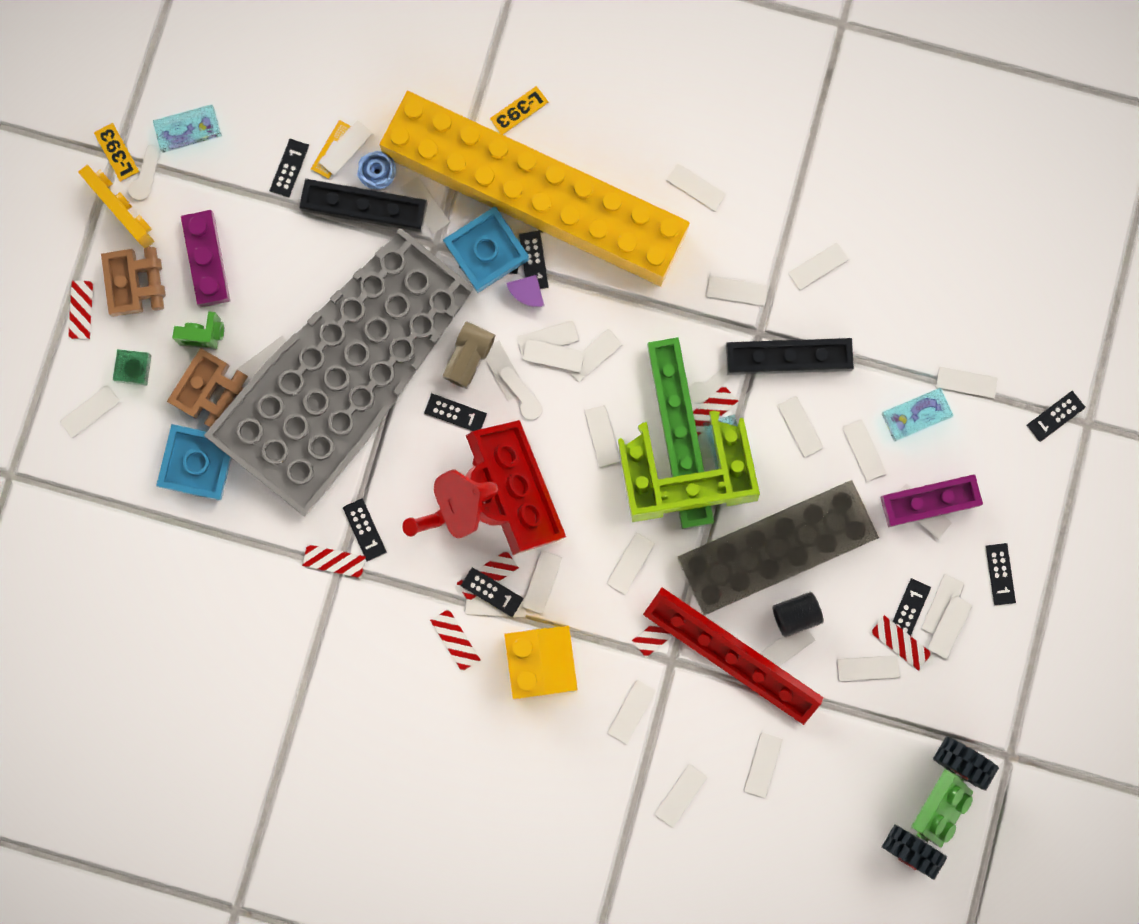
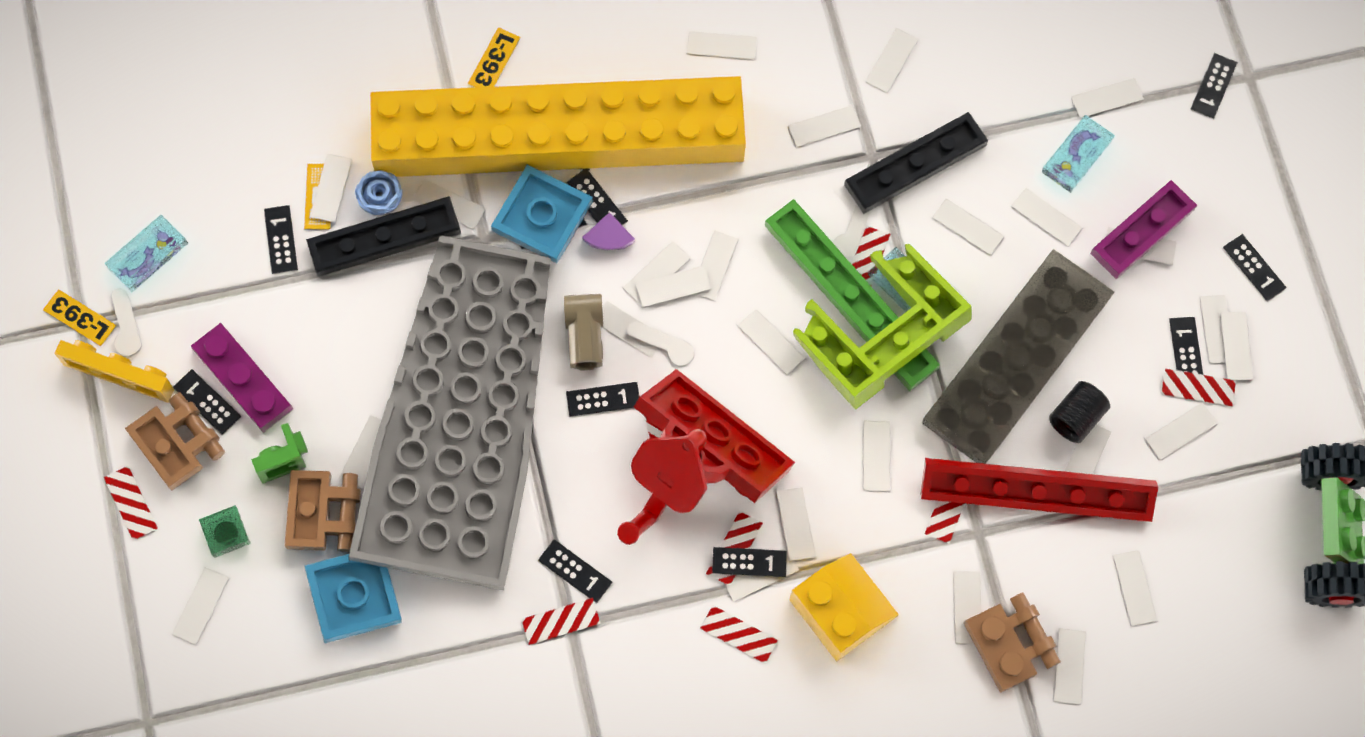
camera: 30 degrees left, 10 degrees down
none -> black sticker [173,369,242,435]
none -> medium nougat plate [963,592,1061,693]

